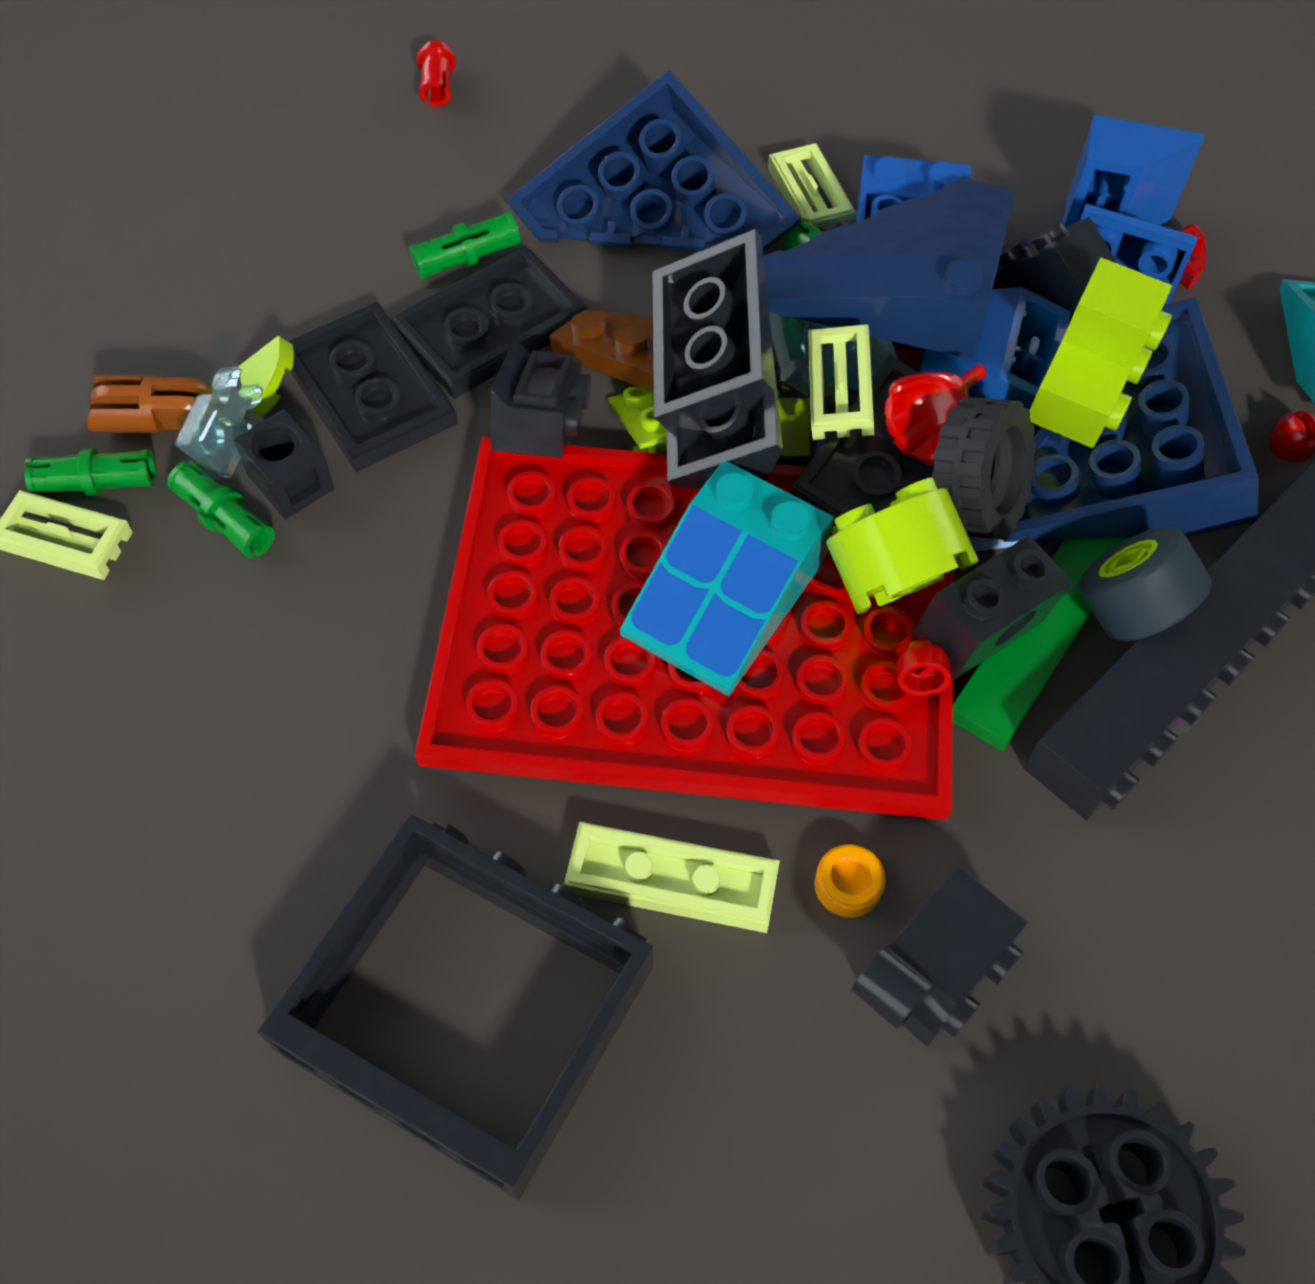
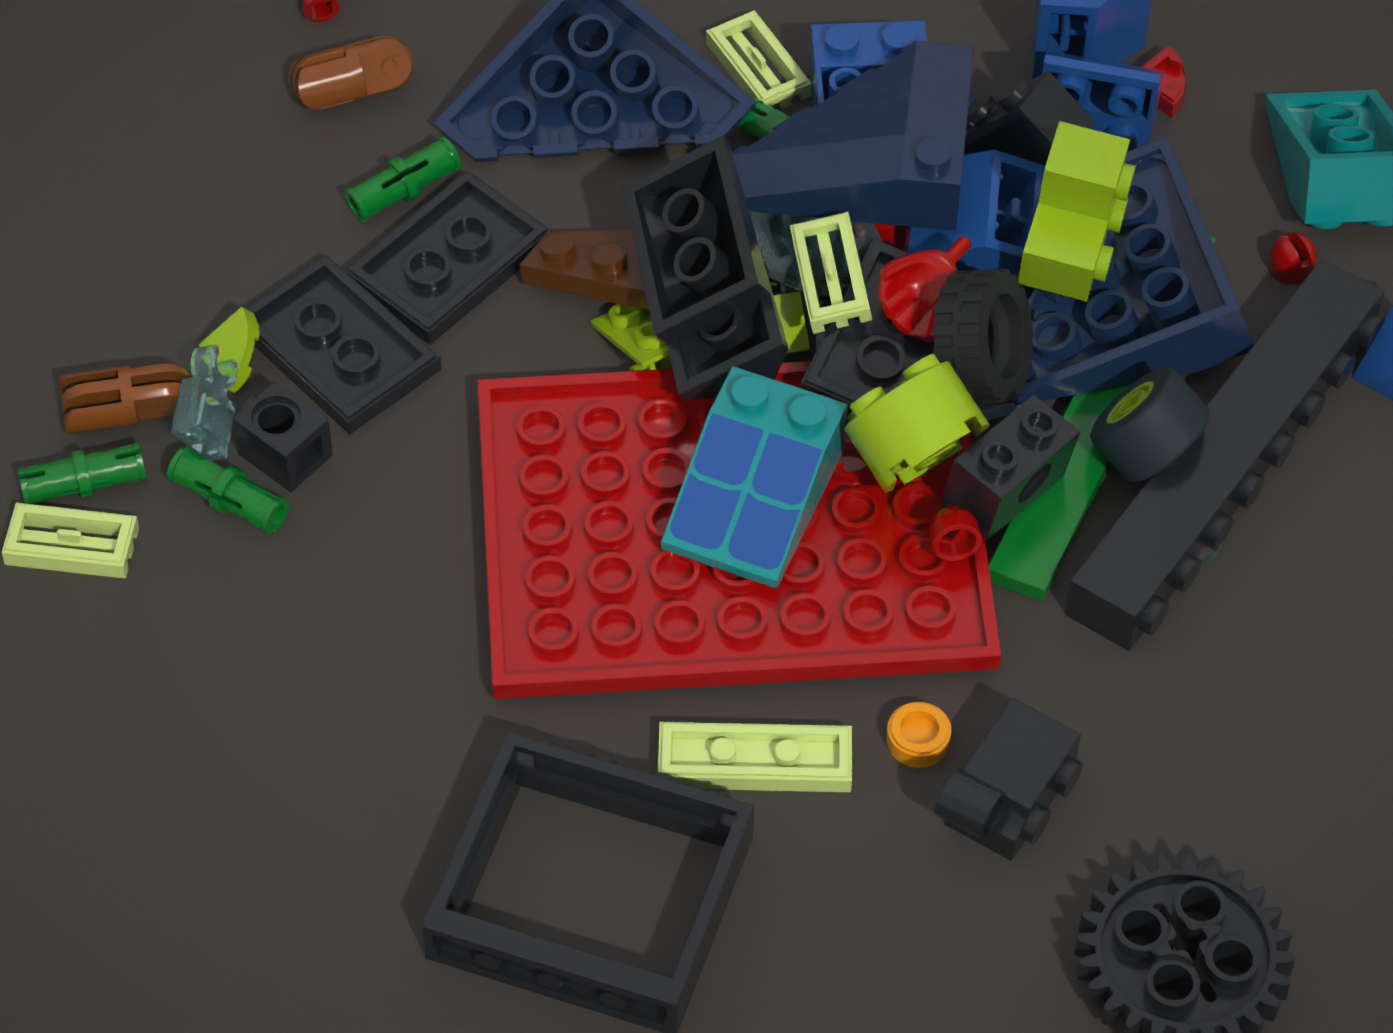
camera: 10 degrees left, 5 degrees down
black window [490,339,591,458] -> none
none -> dark orange arm [288,36,413,110]

